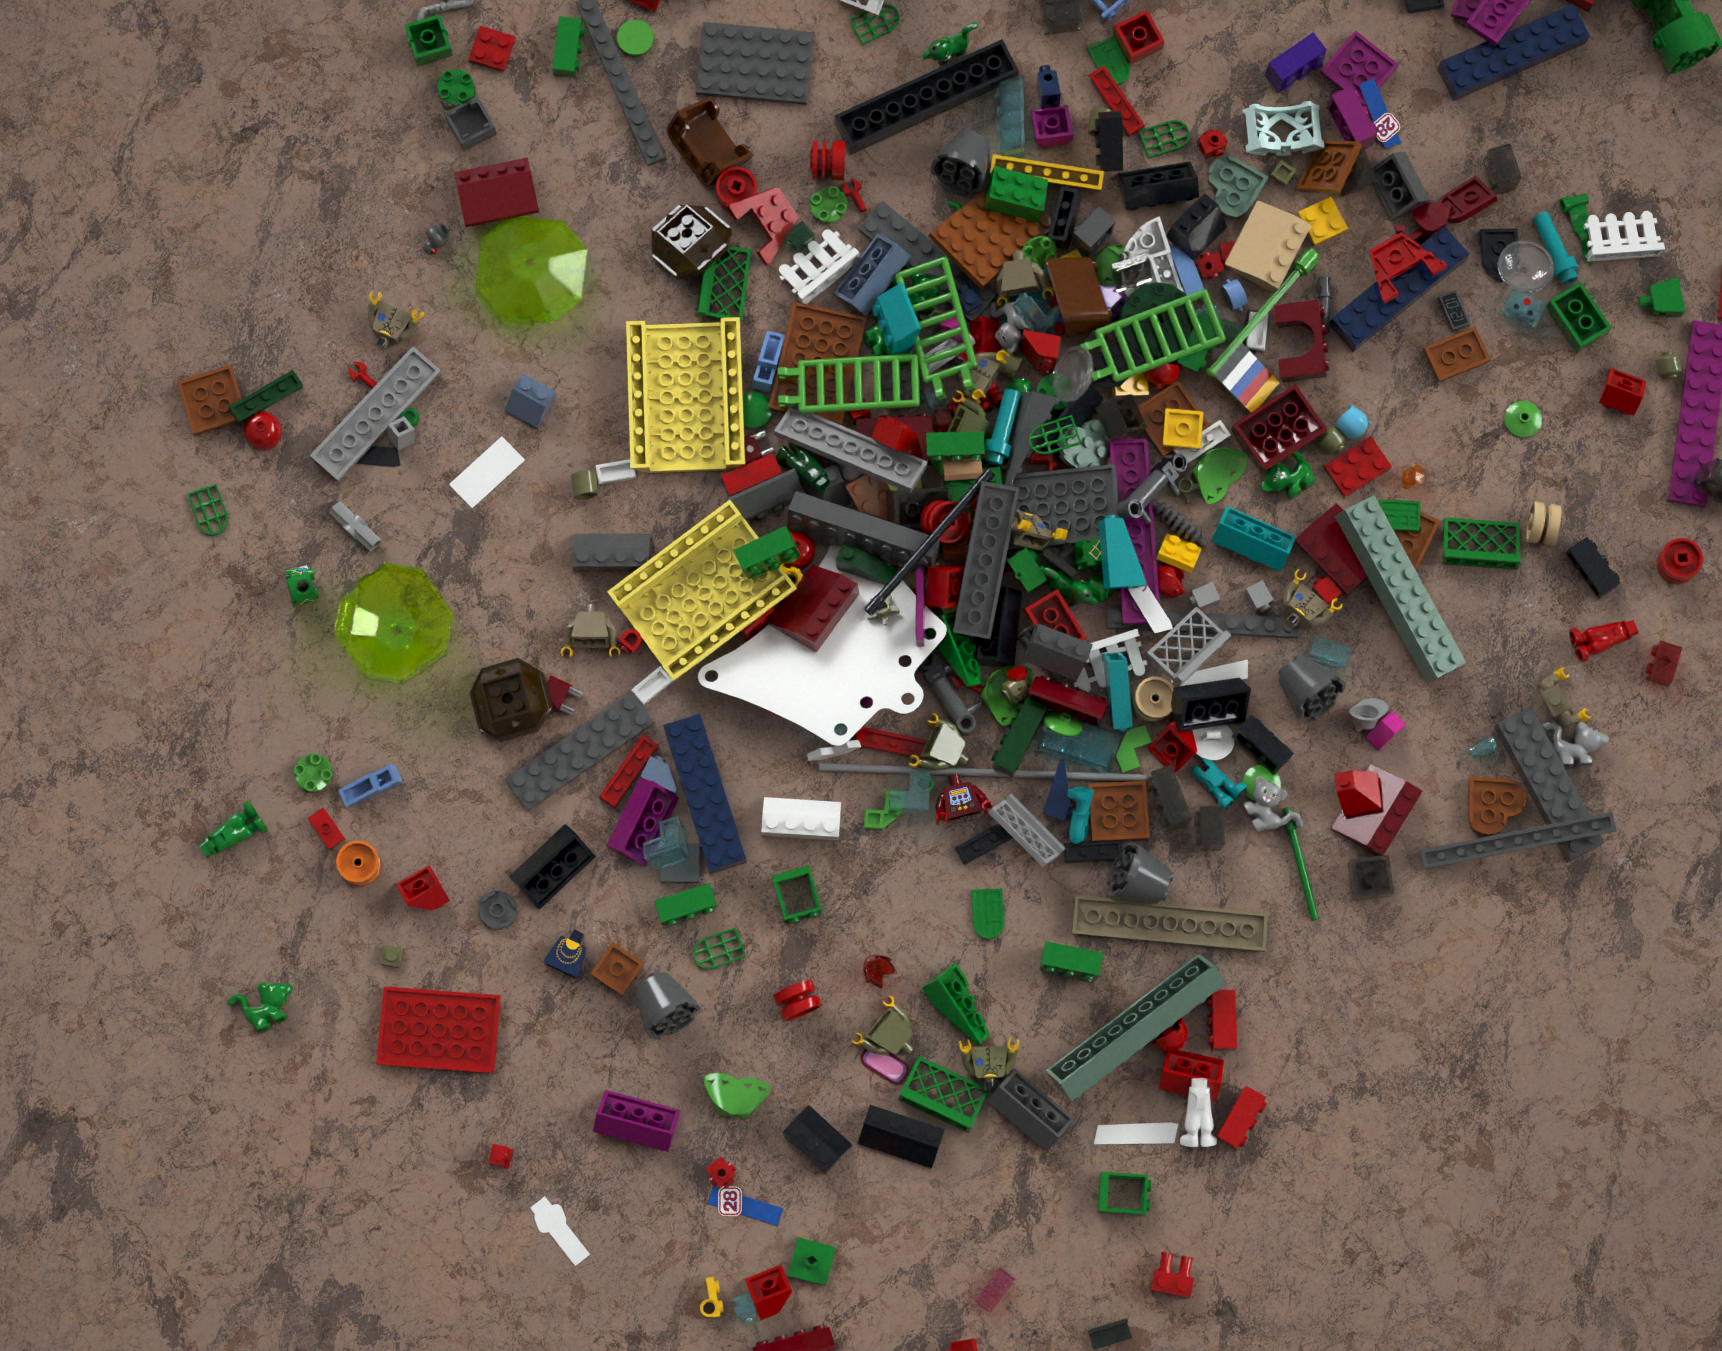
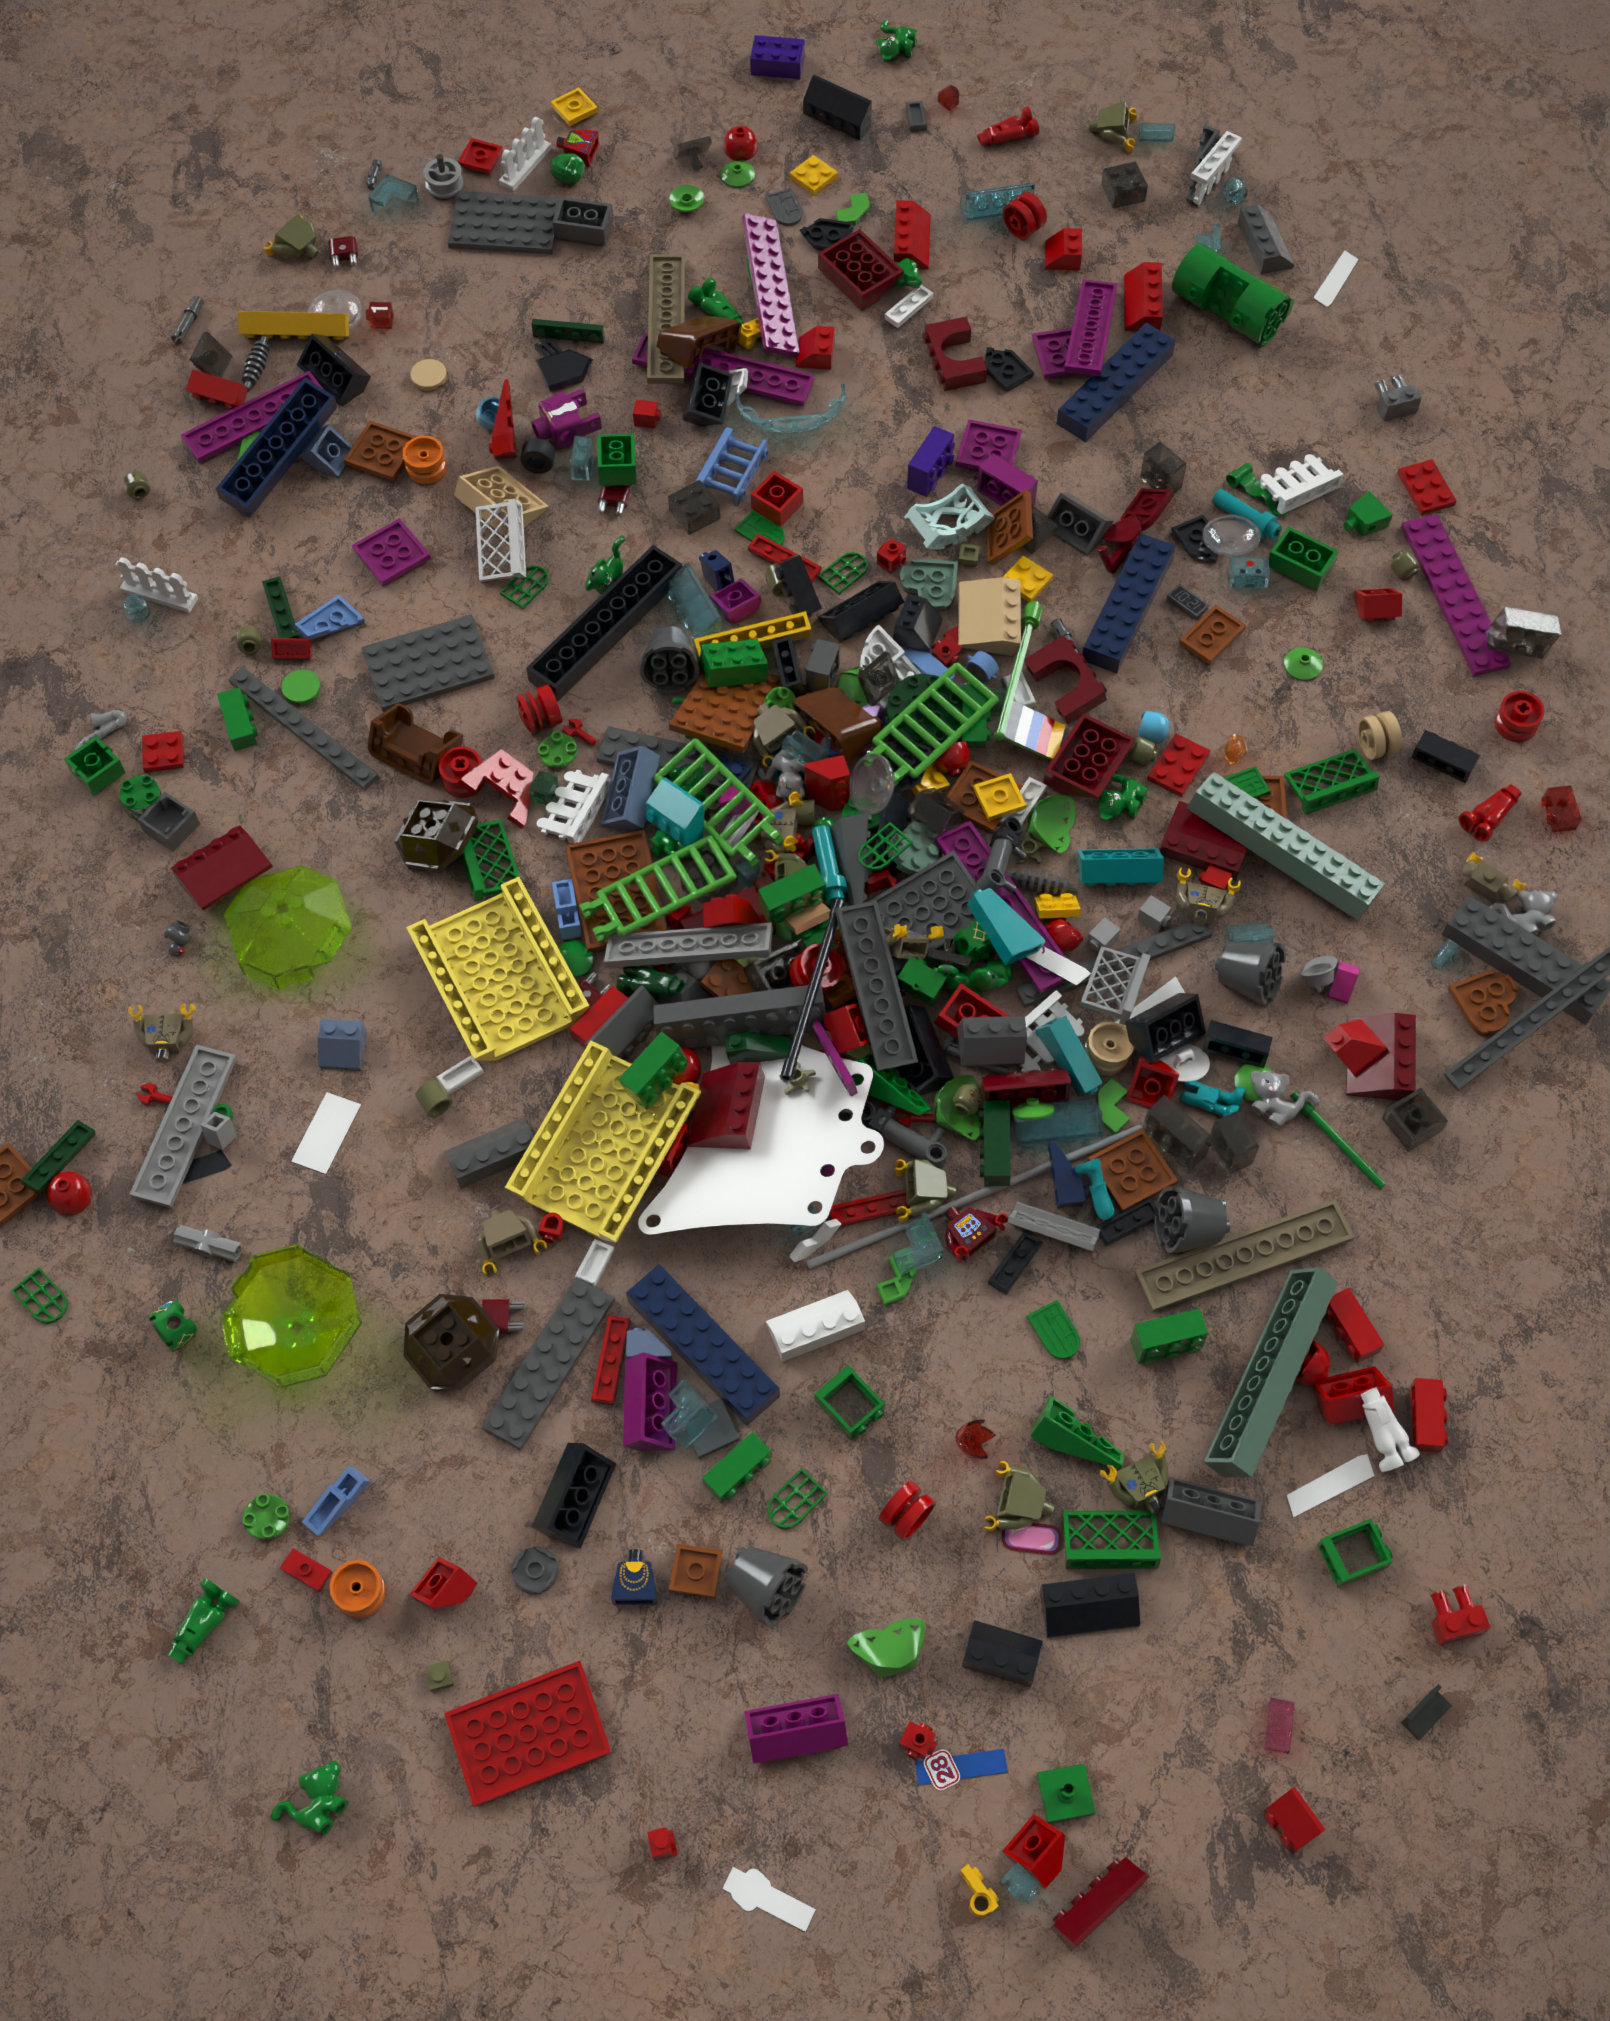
camera: 20 degrees left, 15 degrees down
red tile [1005,666,1027,681] -> none
blue sticker [1358,78,1401,149] -> none
red wing [1369,232,1447,304] -> none

